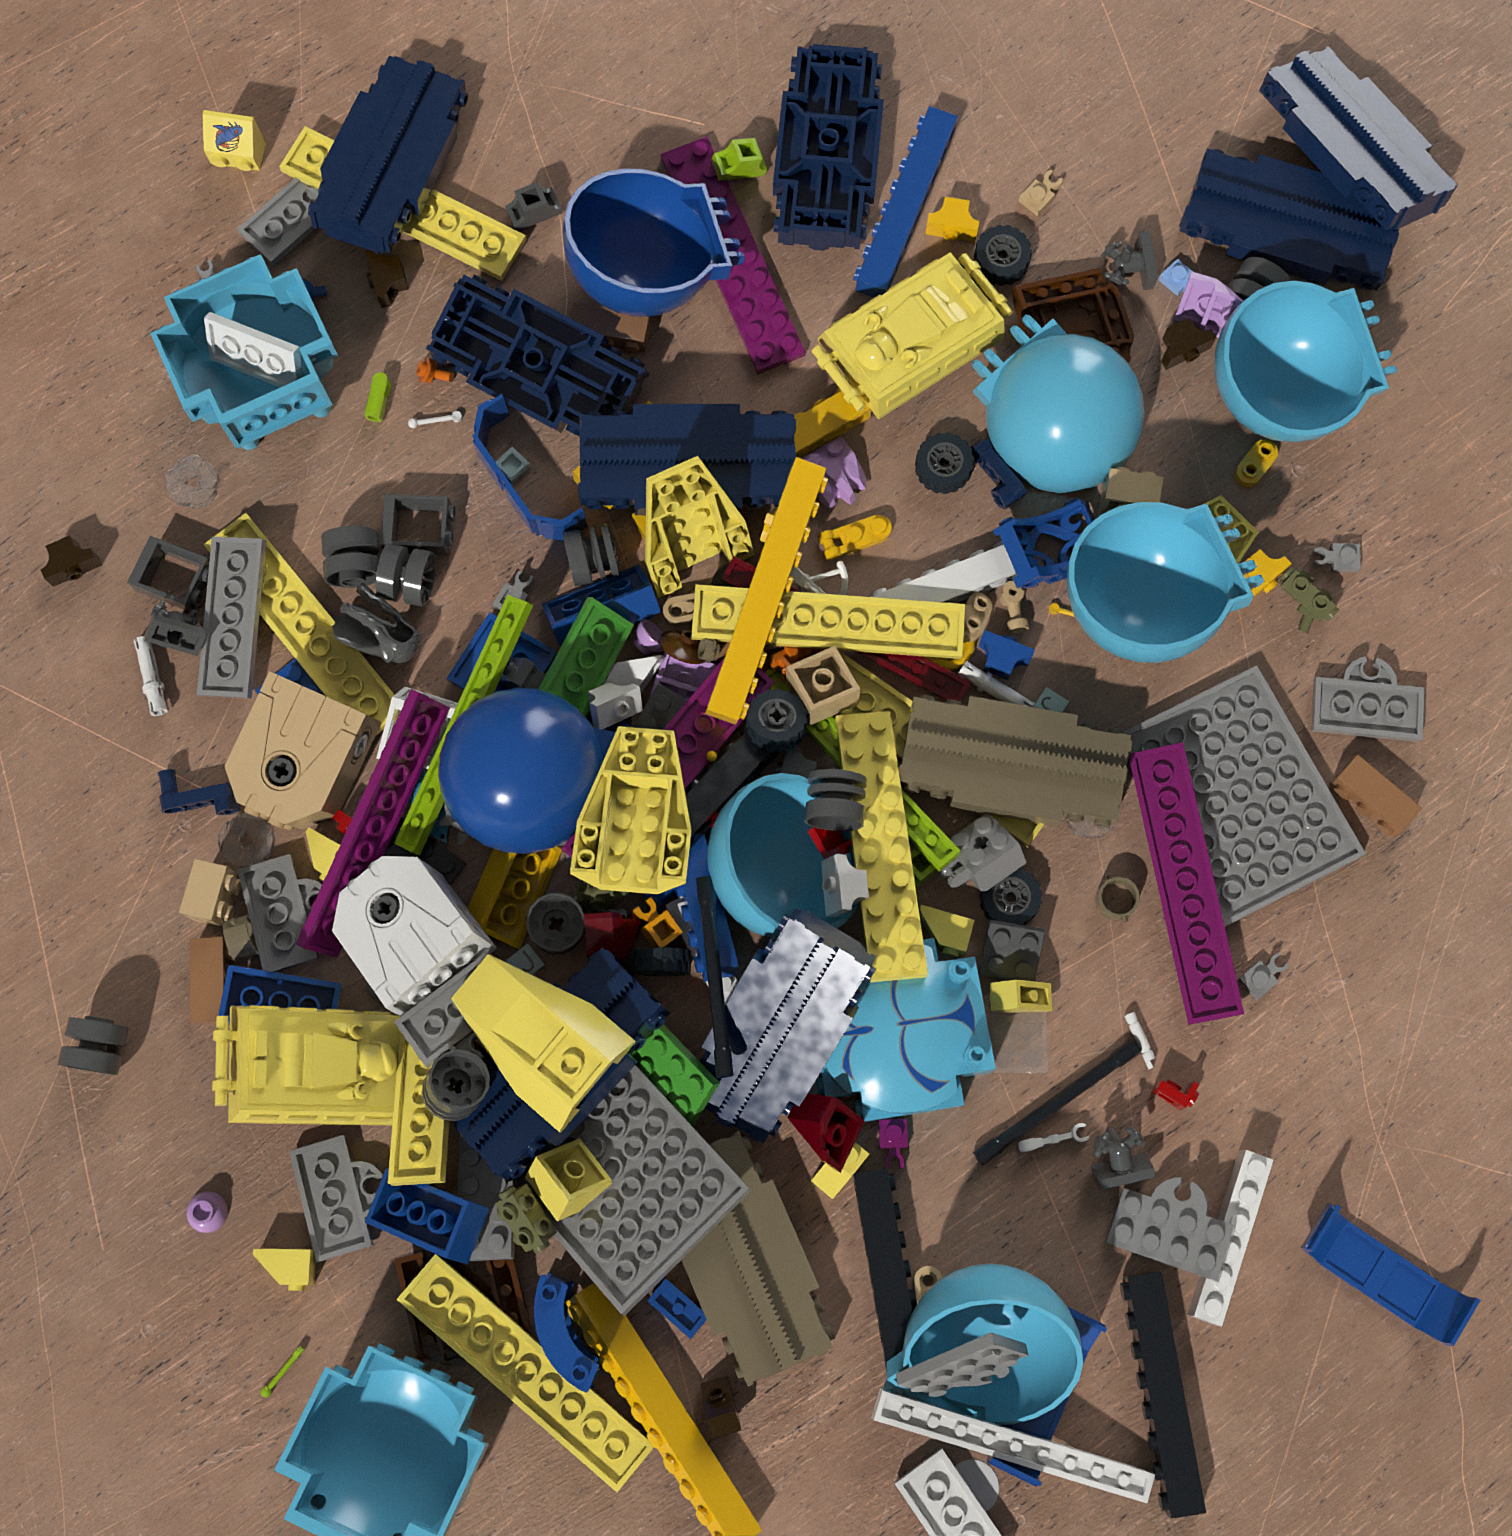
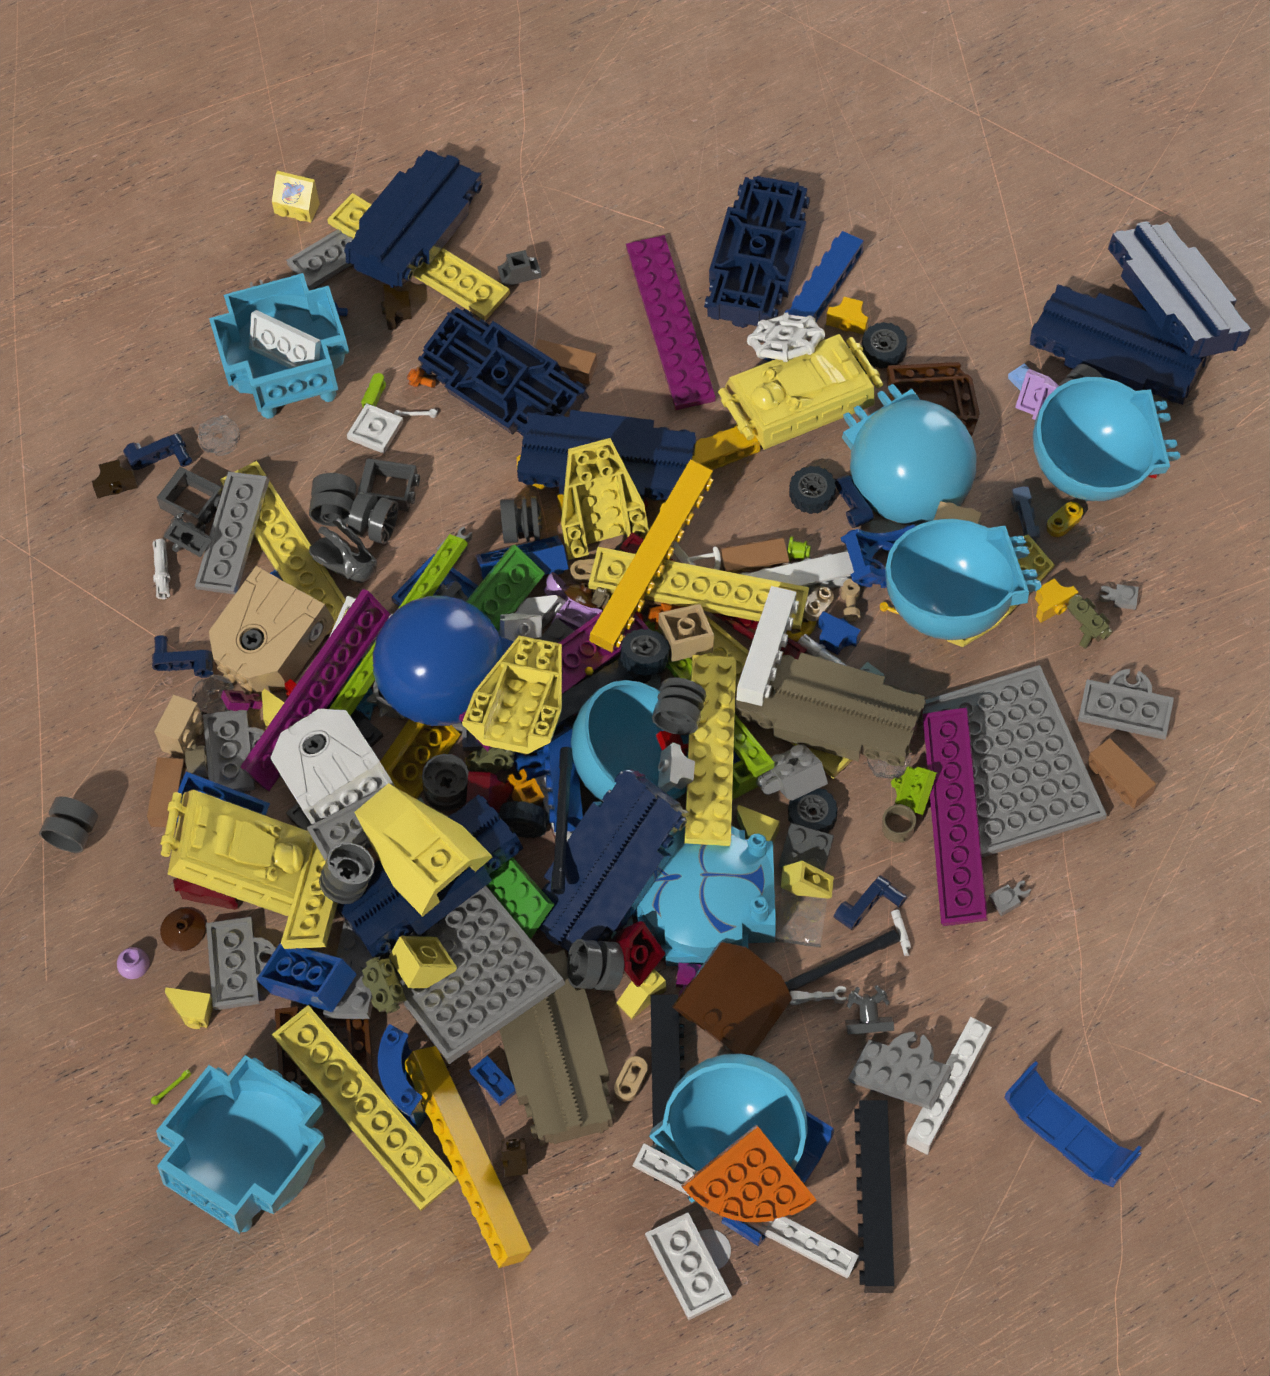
camera: 10 degrees right, 15 degrees down
blue windscreen [472,394,588,542] -> none
light aqua tile [496,447,531,484] -> none
blue windscreen [562,168,745,317] -> none
lime brick [711,138,767,181] -> none
lavender plate [800,436,866,509] -> none
yellow plate [817,515,892,561] -> none
light grey plate [896,1333,1029,1397] -> none
tan plate [1018,170,1063,216] -> none
dark grey piece [1101,231,1158,290] -> none
red bracket [1151,1079,1199,1110] -> none
dark brown brick [1161,317,1216,370] -> none
none -> dark blue beam [123,434,192,470]
none -> reddish brown dish [160,908,206,951]
none -> magenta plate [221,690,262,711]
none -> white plate [347,403,403,454]
none -> dark grey wheel [567,939,624,991]
none -> tan plate [614,1056,648,1102]
none -> reddish brown wedge [672,942,792,1056]
none -> orange plate [681,1124,817,1222]
none -> medium nougat brick [721,538,789,574]
none -> white brick [736,586,799,706]
none -> white plate [747,312,825,362]
none -> lime brick [787,536,811,562]
none -> dark blue beam [833,875,907,930]
none -> lime slope [890,766,937,815]
none -> sand blue plate [1011,487,1040,543]

